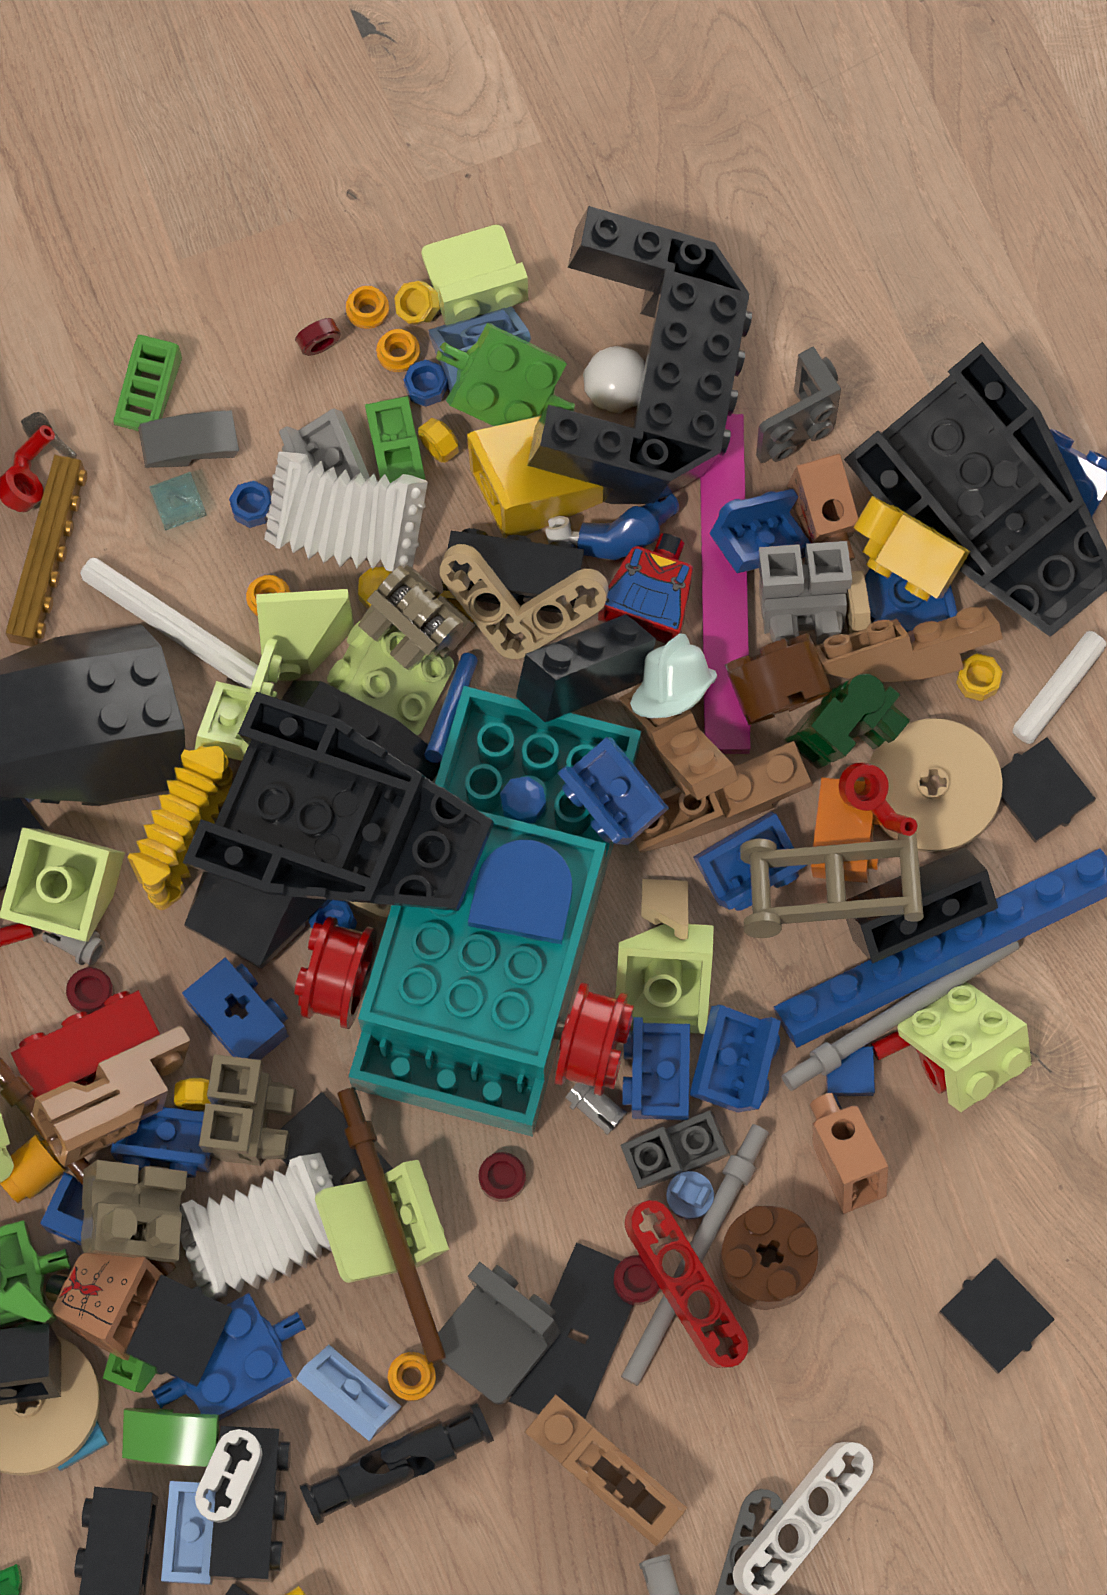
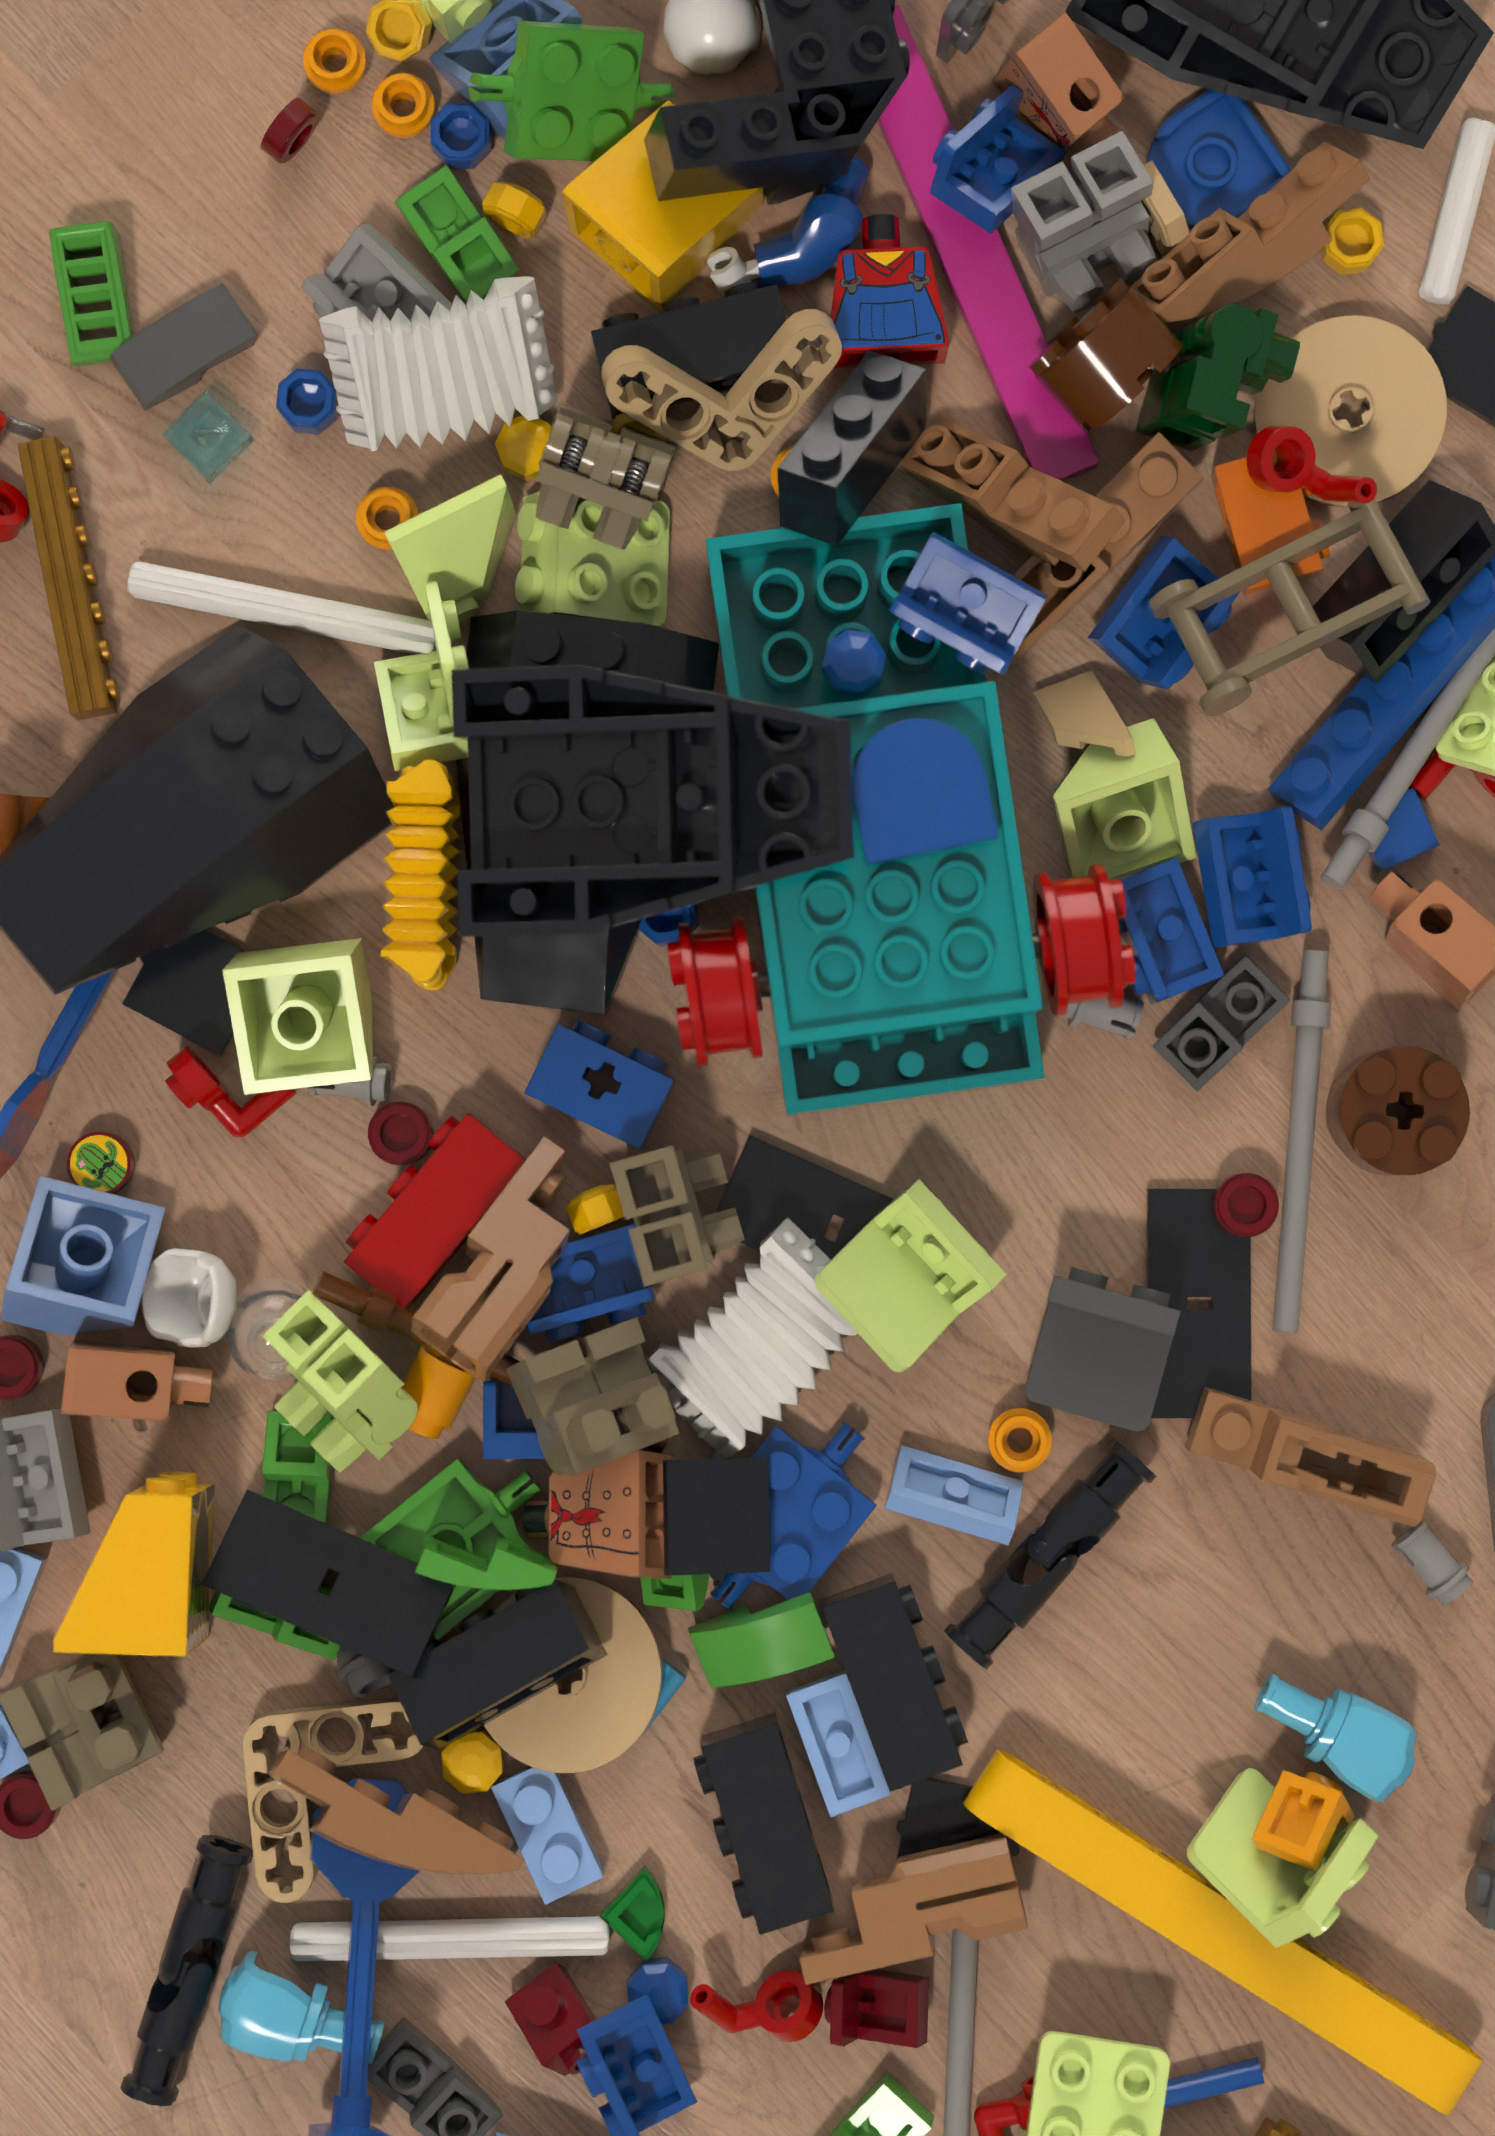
camera: 25 degrees left, 15 degrees up
white beam [195,1429,262,1523] -> none
reddish brown bar [337,1087,446,1364] -> none
blue bar [425,653,478,763] -> none
dark red tile [478,1152,526,1202] -> none
red beam [625,1200,748,1368] -> none
light aqua piece [630,634,717,718] -> none
medium blue plate [666,1171,714,1219] -> none
yellow hinge [853,496,970,601] -> none

